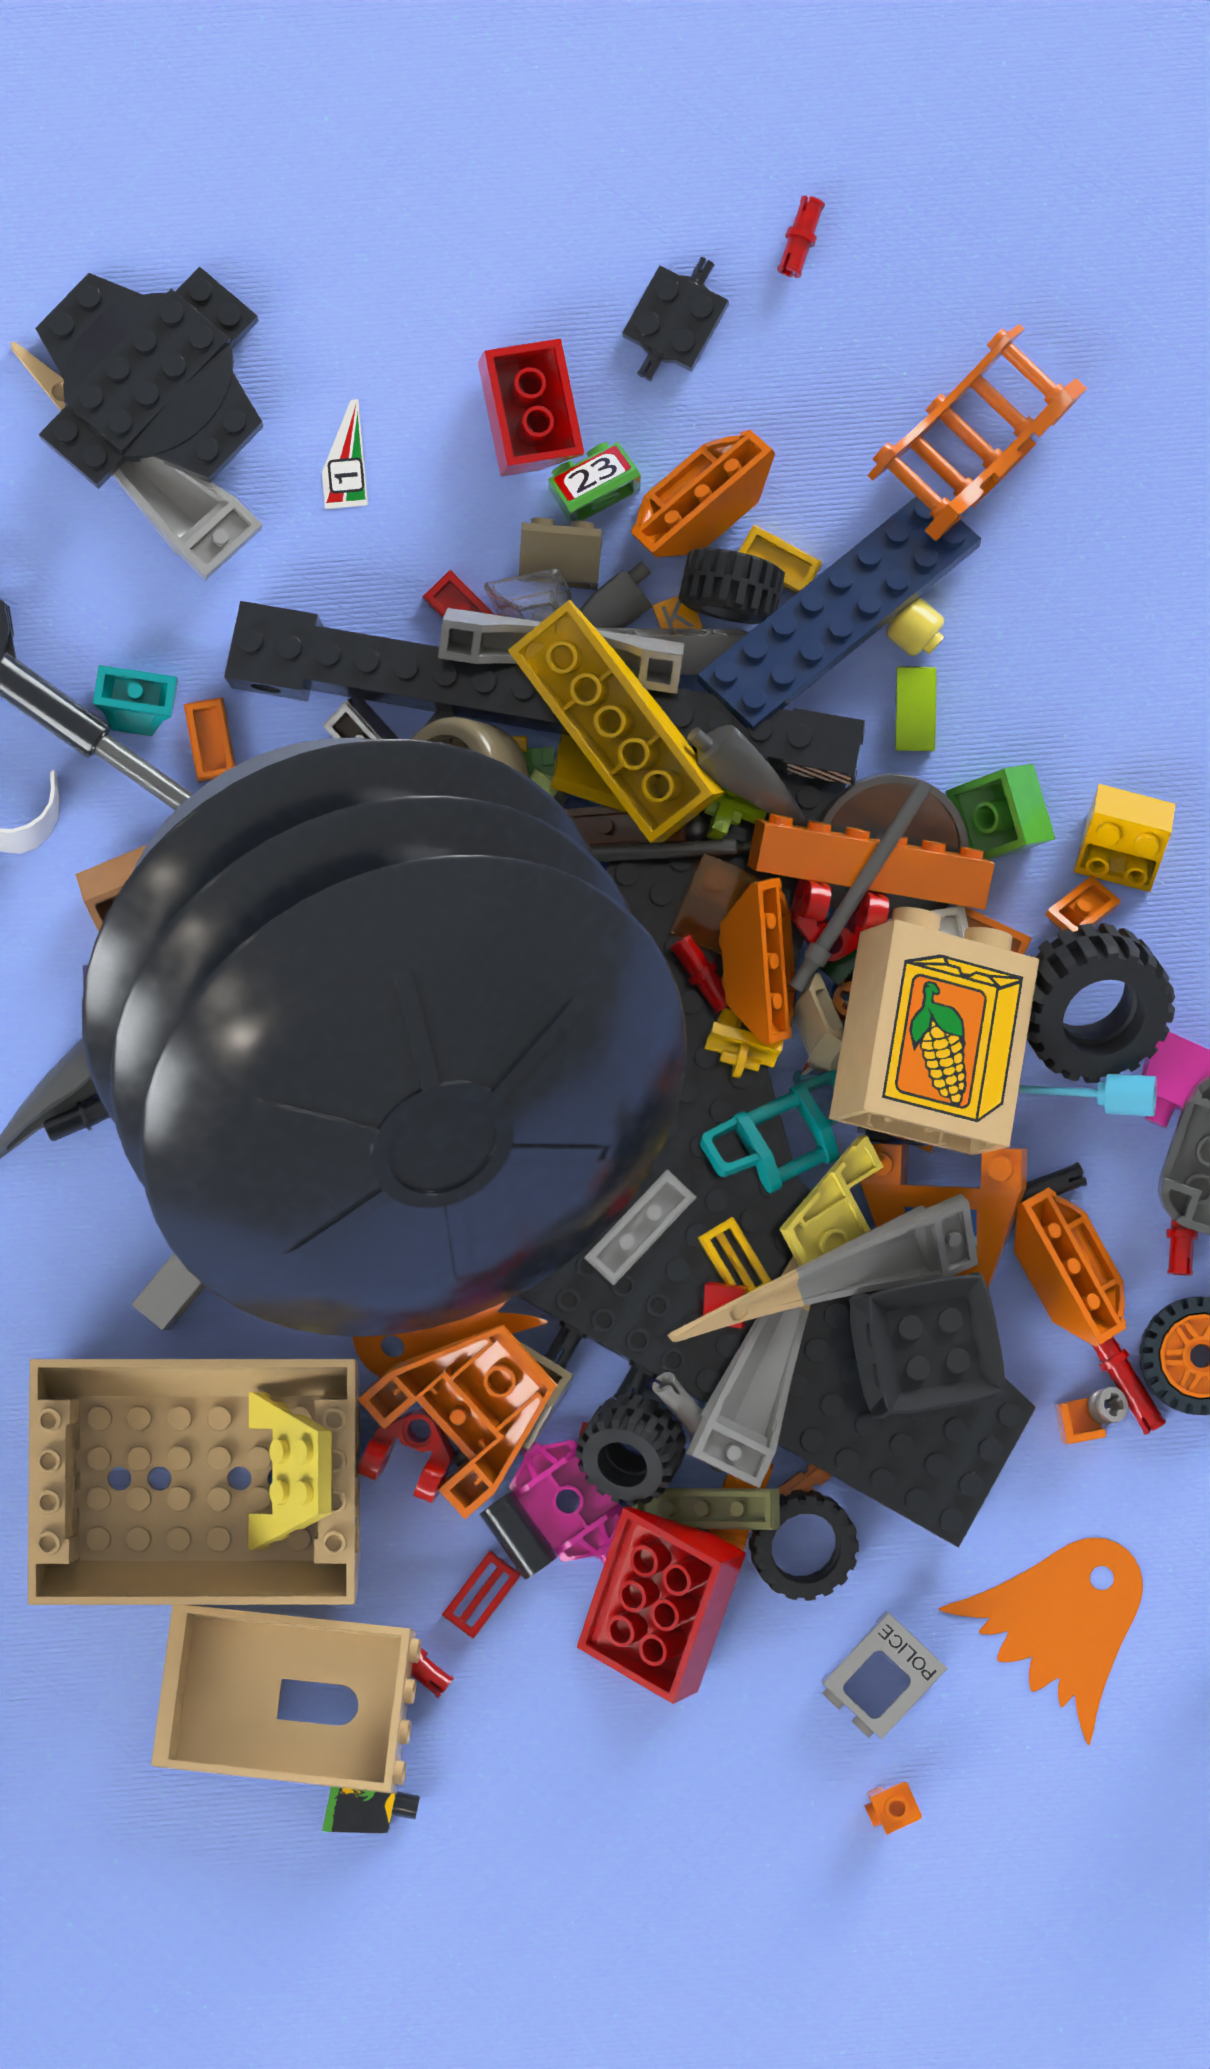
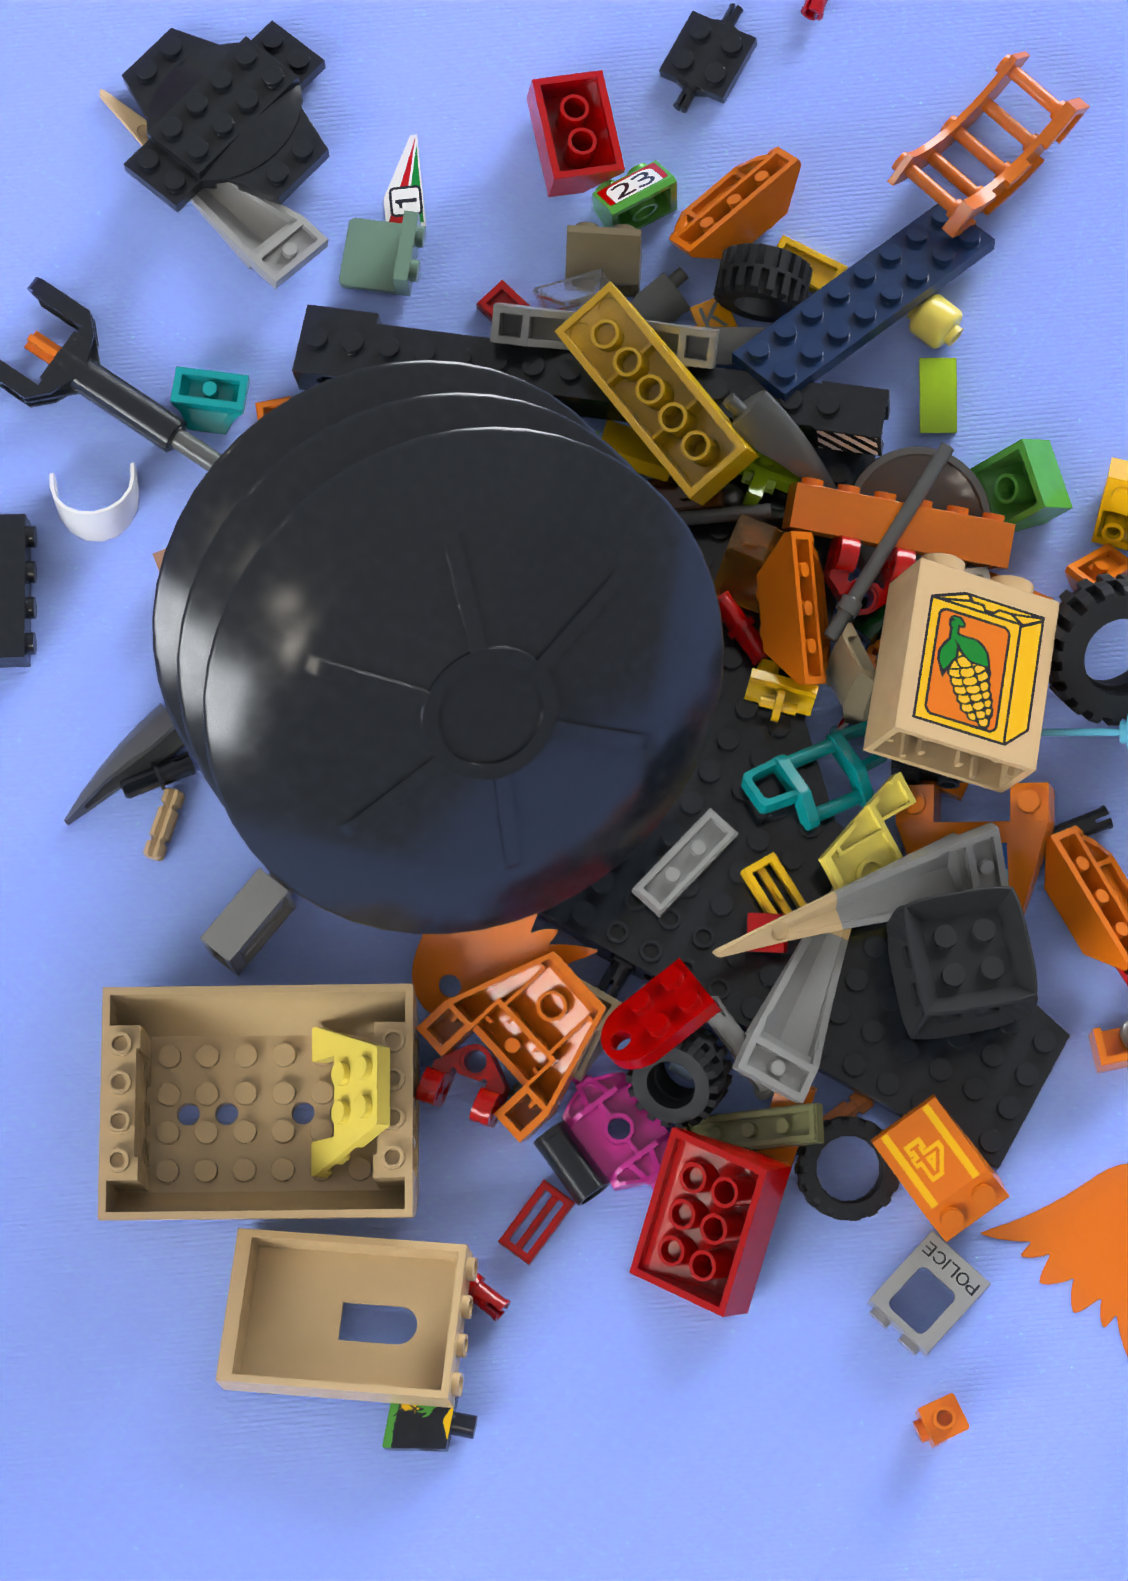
camera: 10 degrees right, 10 degrees down
none -> tan axle [143,788,185,861]
none -> sand green bracket [339,210,426,297]
none -> red plate [601,958,721,1070]
none -> orange slope [871,1094,1010,1242]

